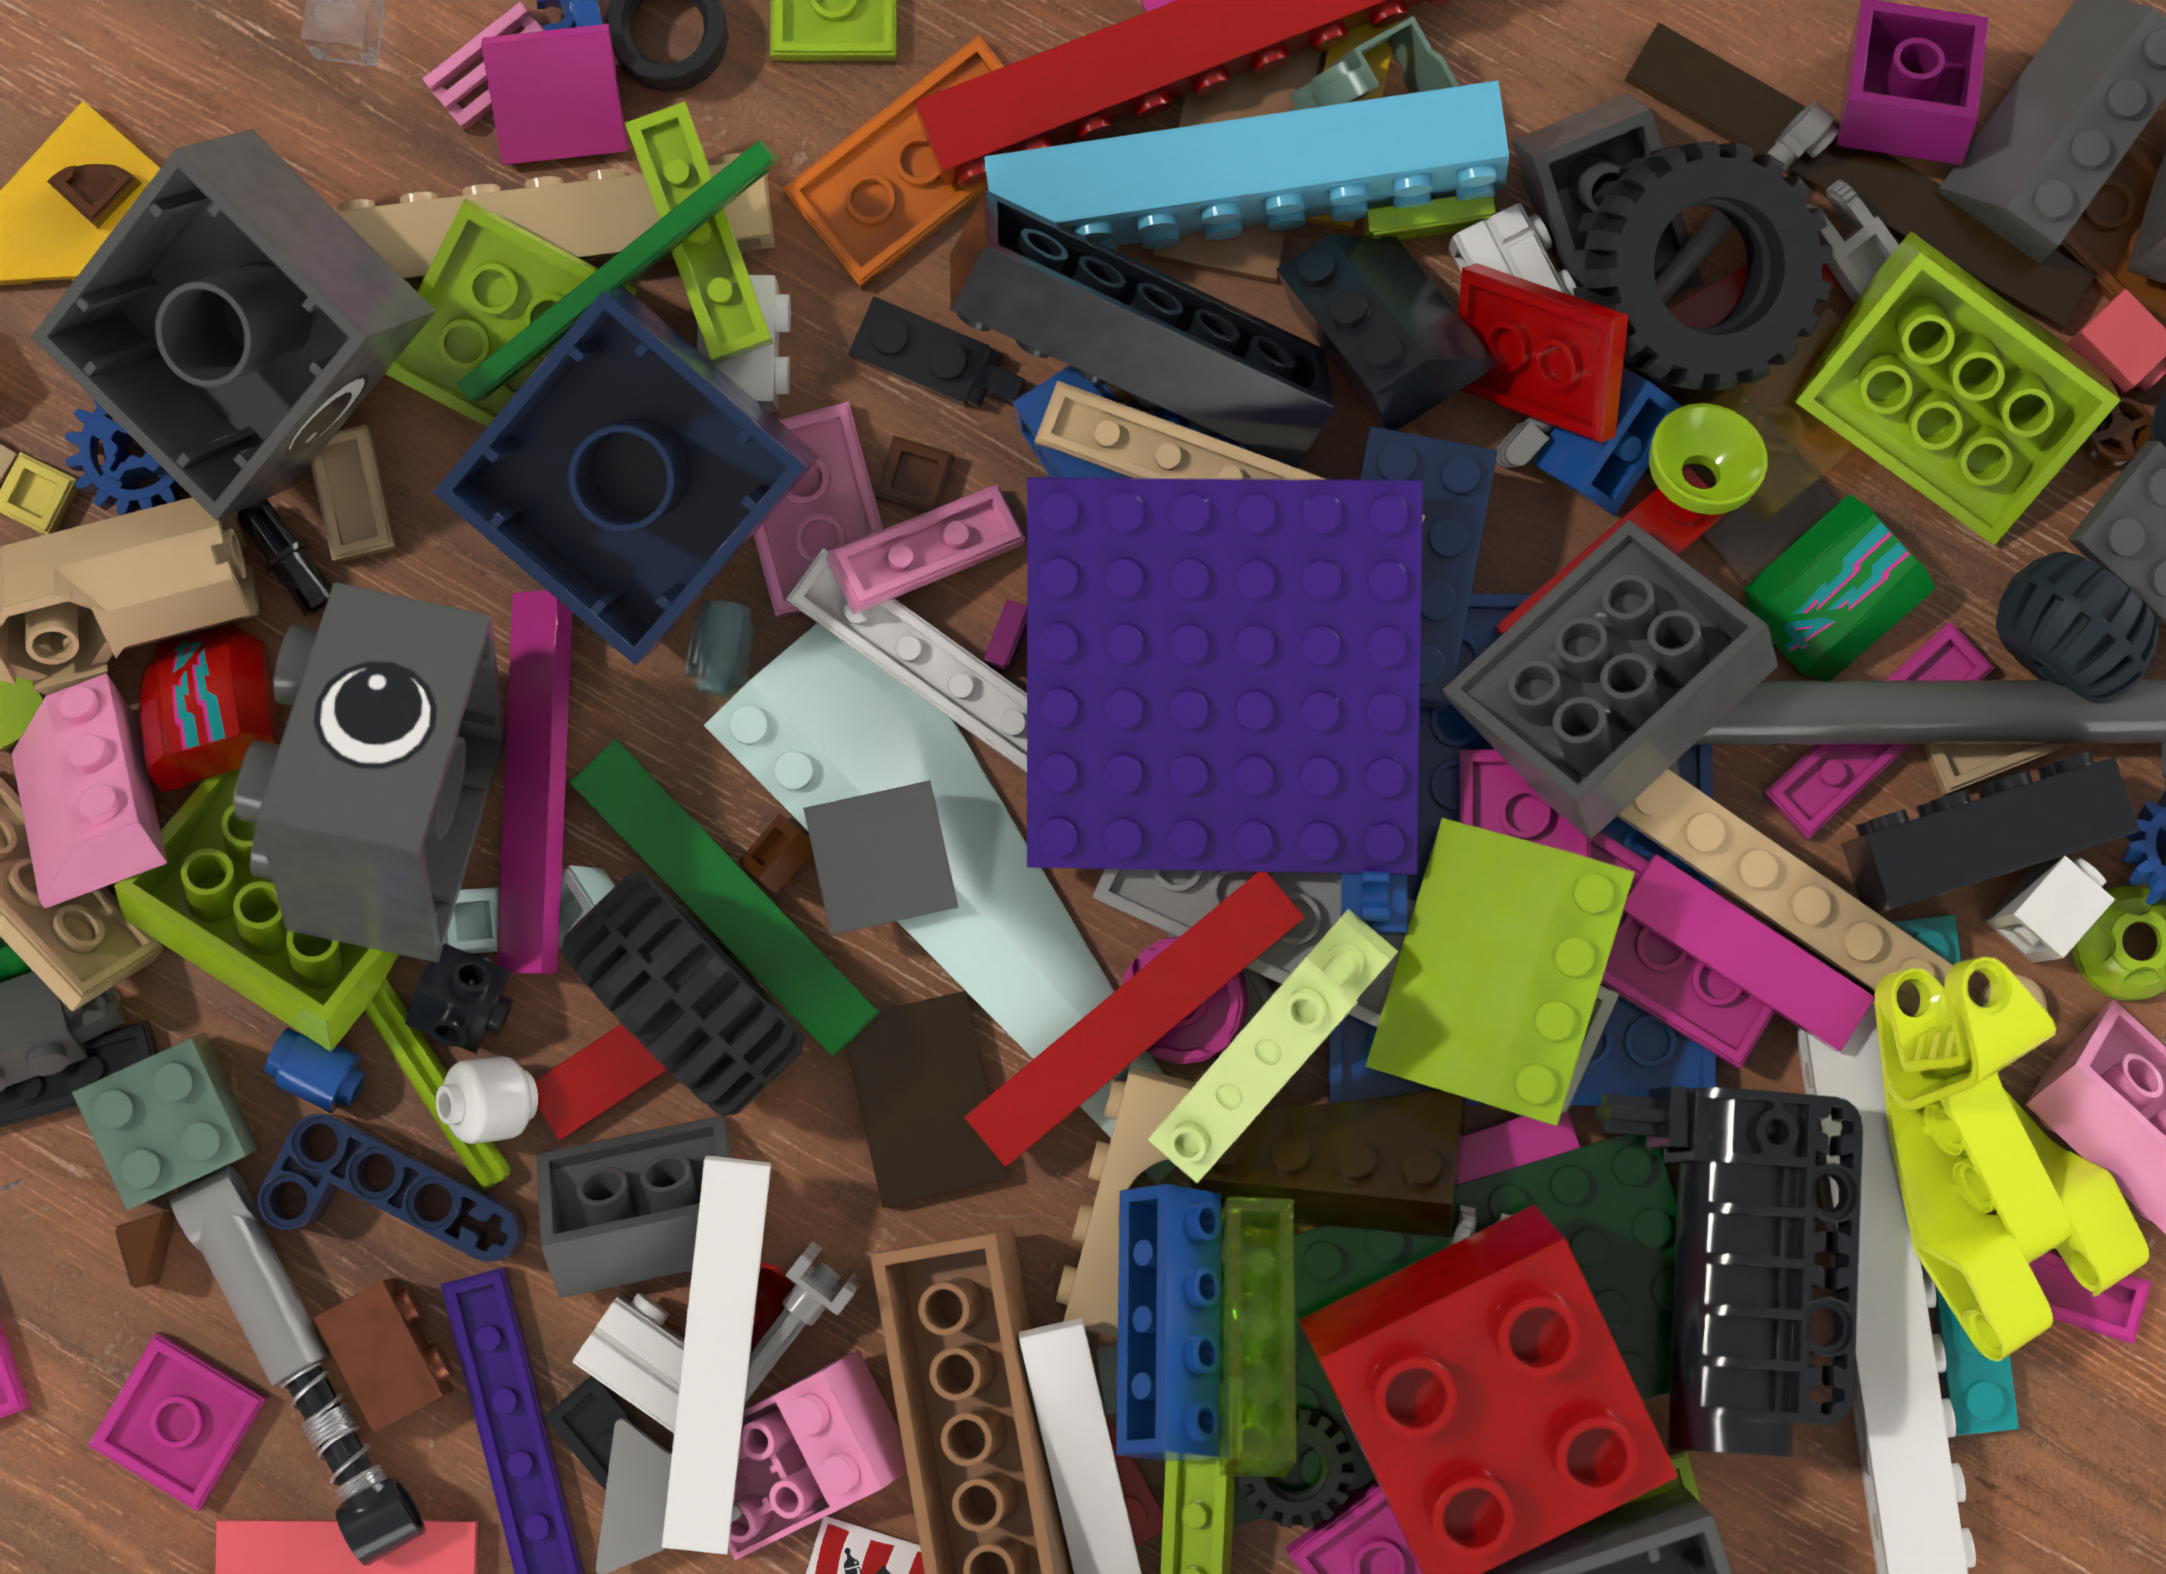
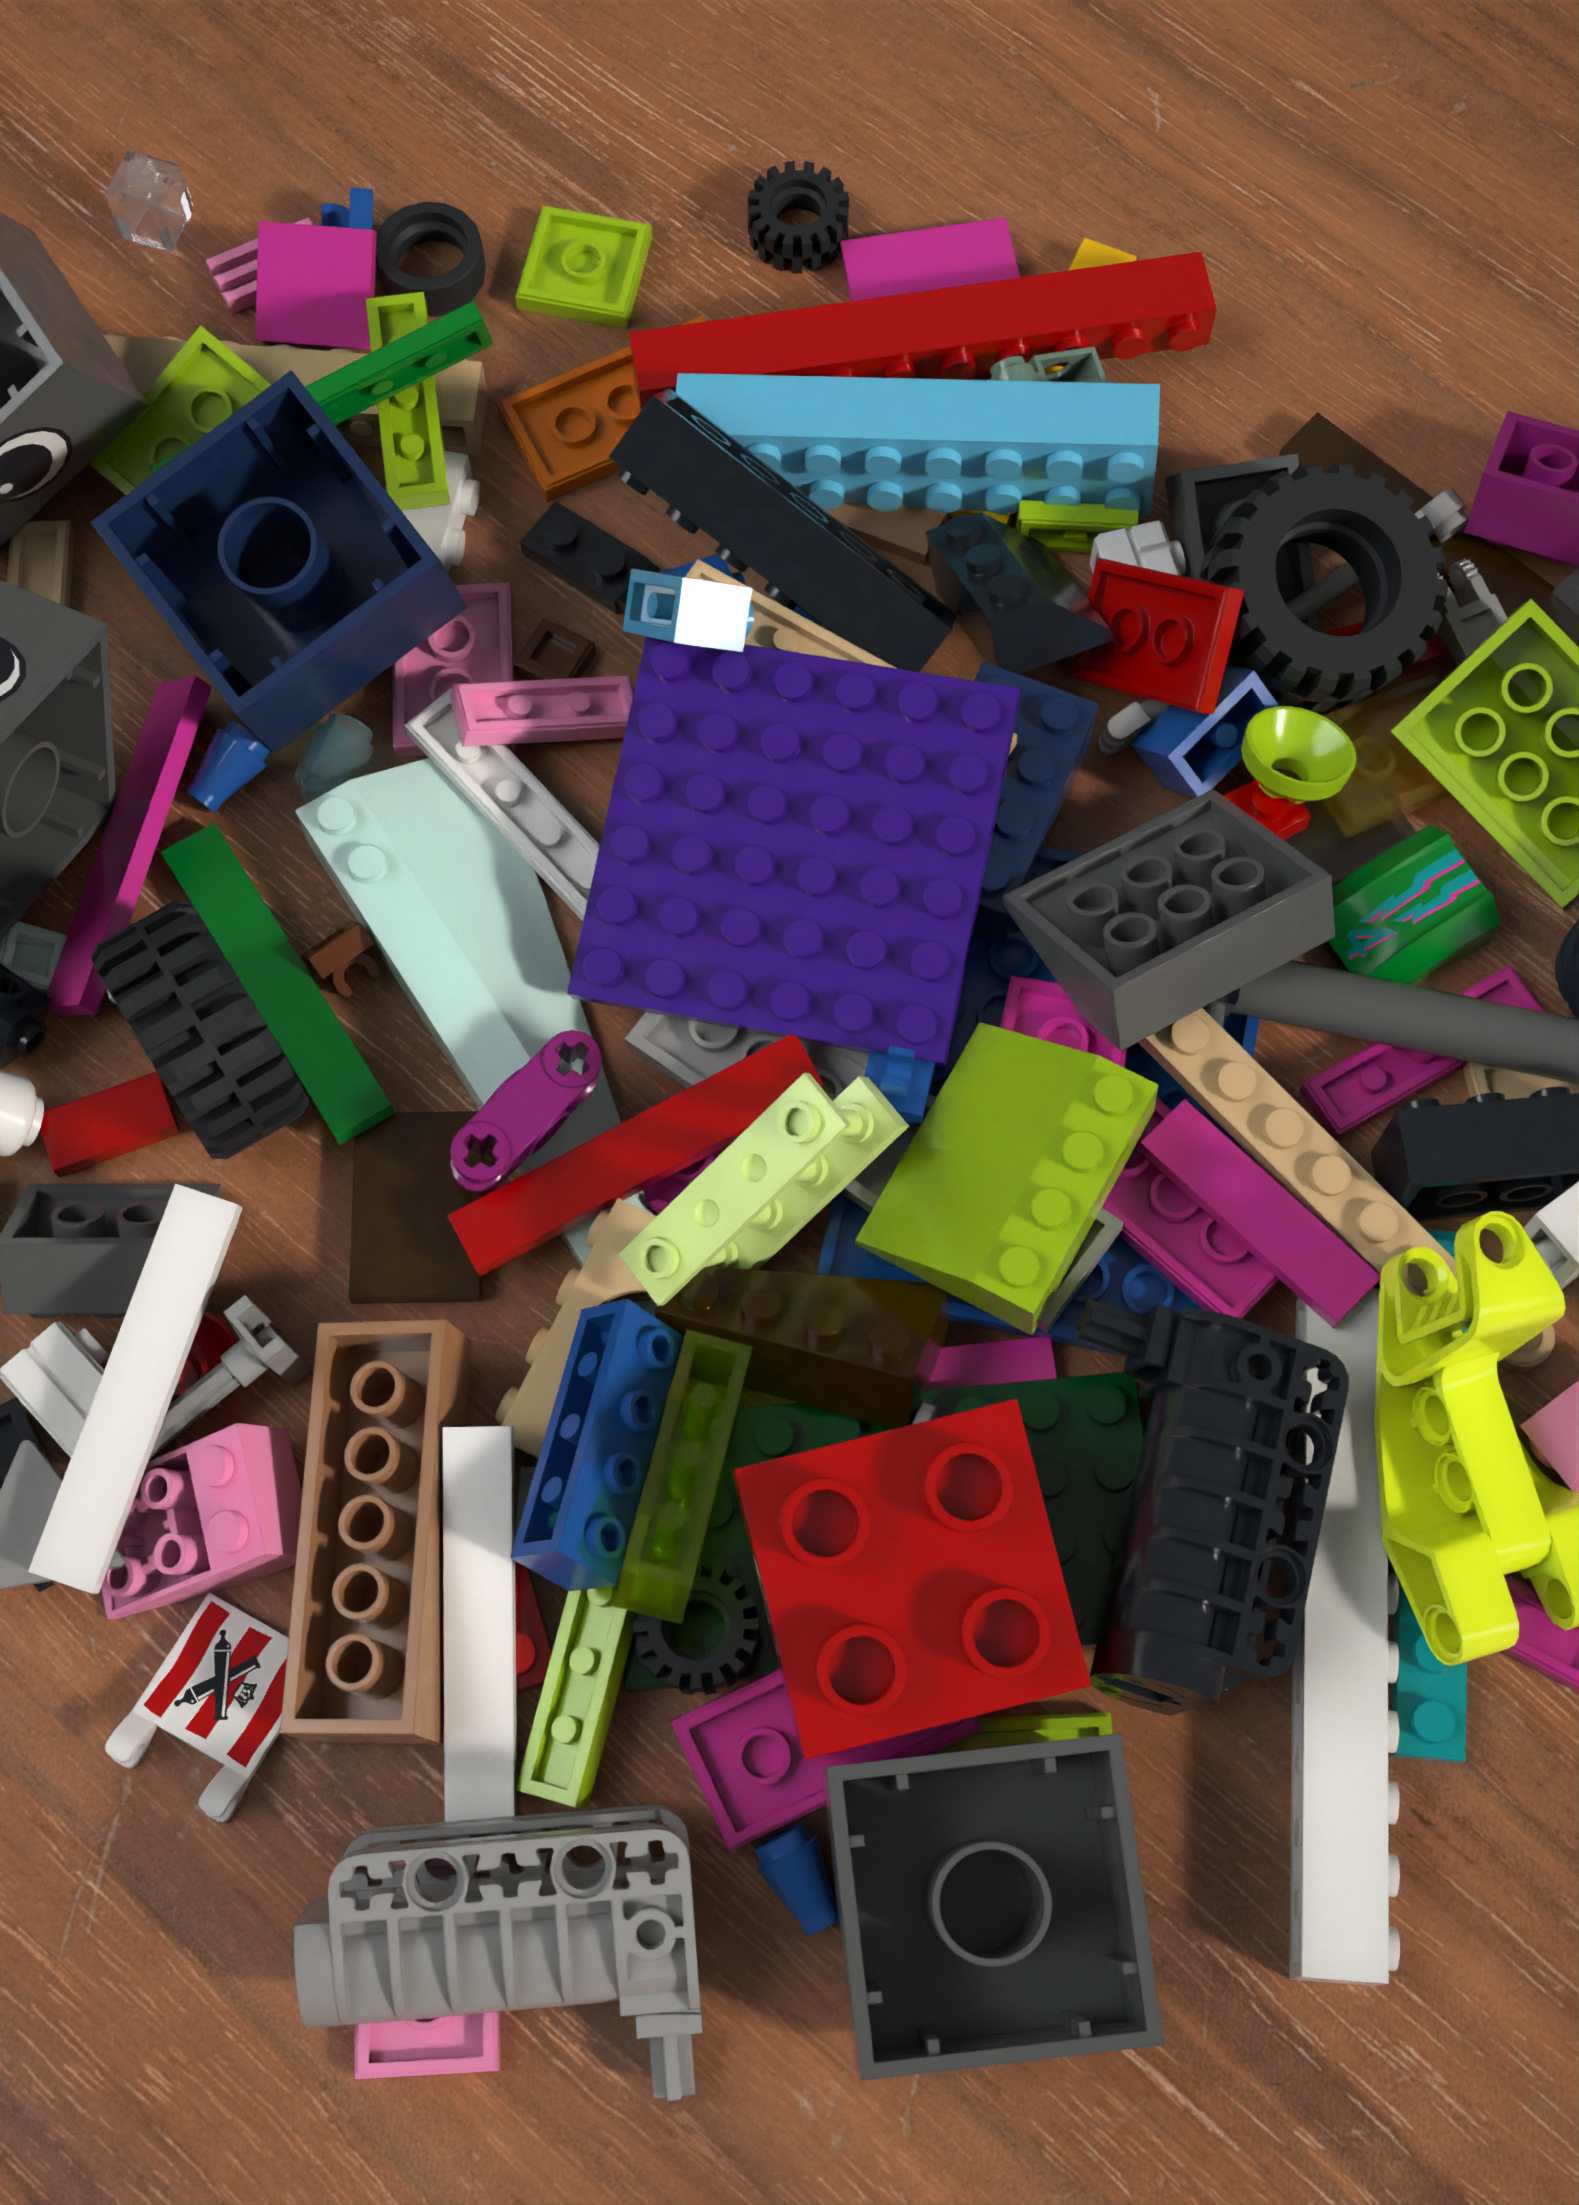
camera: 10 degrees right, 15 degrees down
dark grey tile [803,780,959,936] -> none
magenta tile [984,599,1027,673] -> none
none -> blue cone [185,720,271,814]
none -> magenta piece [450,1030,602,1194]
none -> slope [622,568,754,652]

